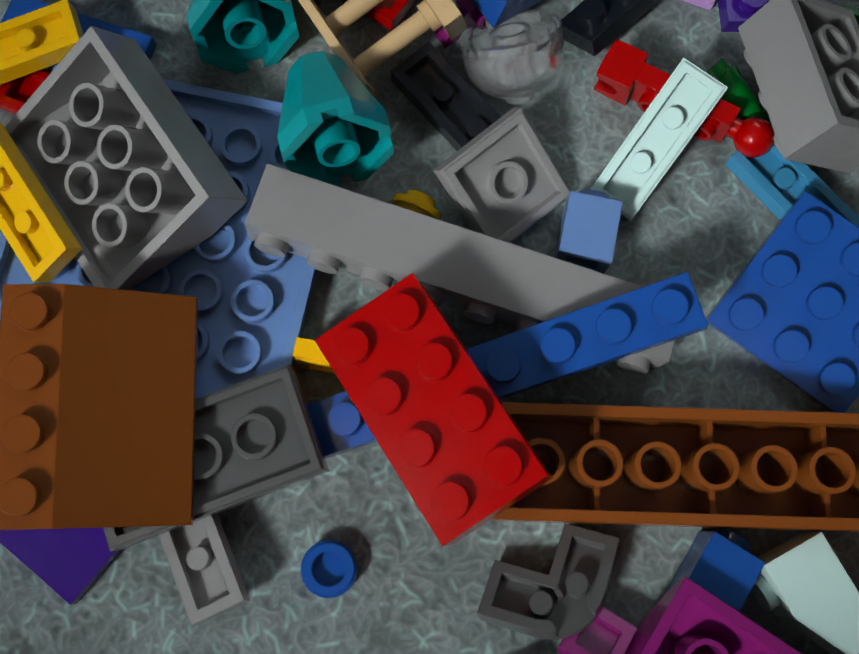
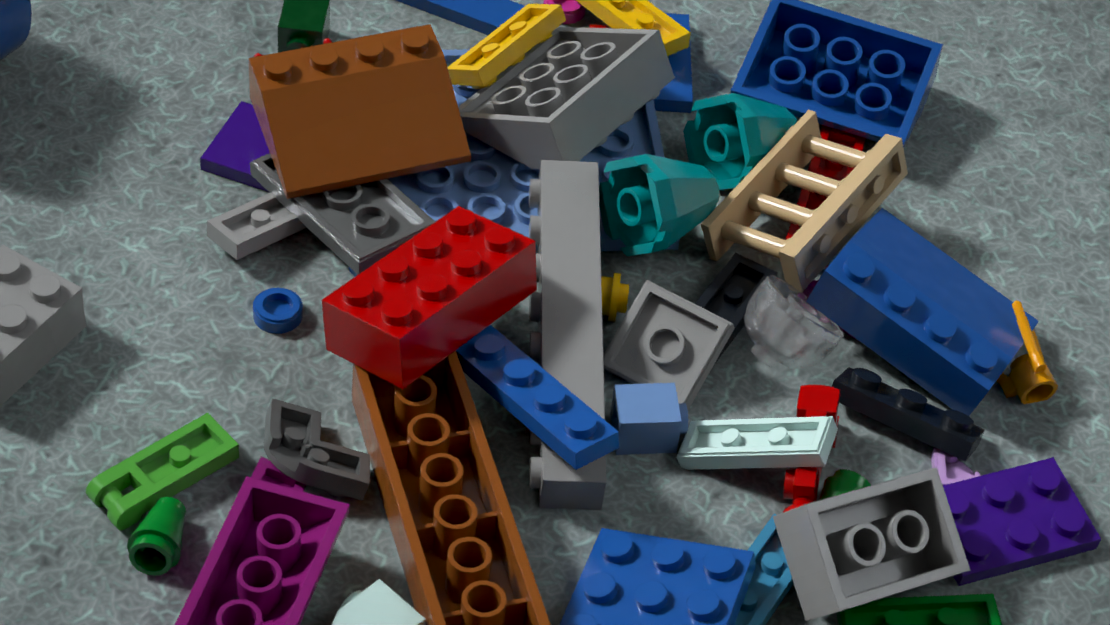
camera: 70 degrees right, 30 degrees down
blue brick [667,528,765,612] -> none

